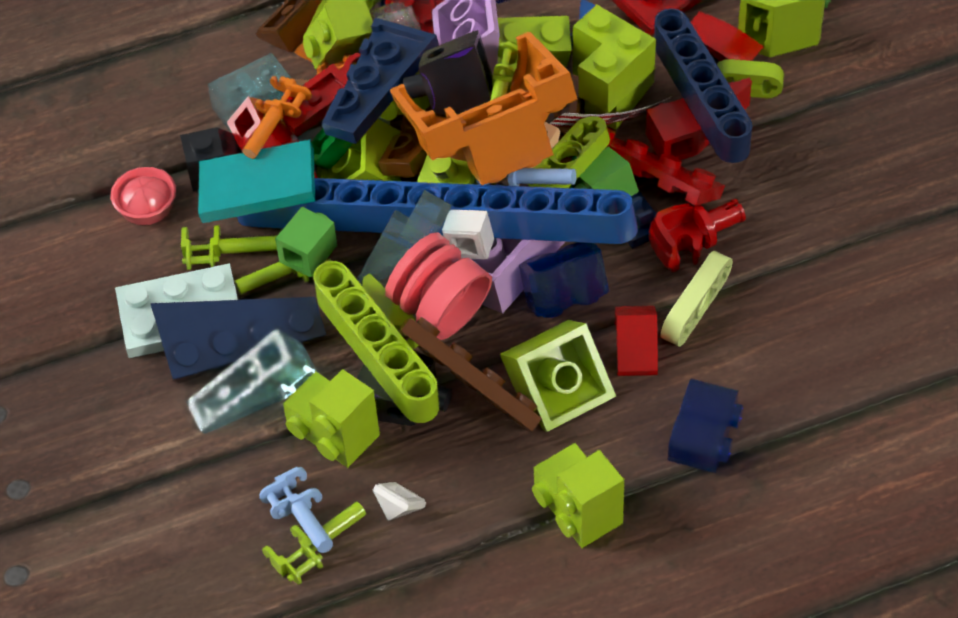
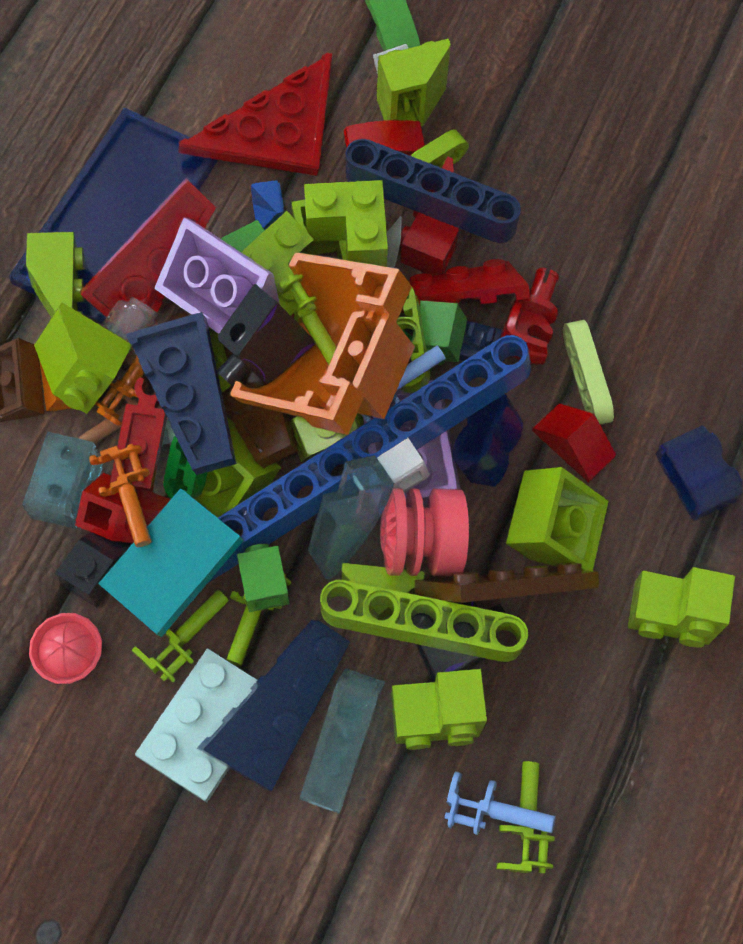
camera: 50 degrees left, 15 degrees up
white slope [373,482,427,521] -> none

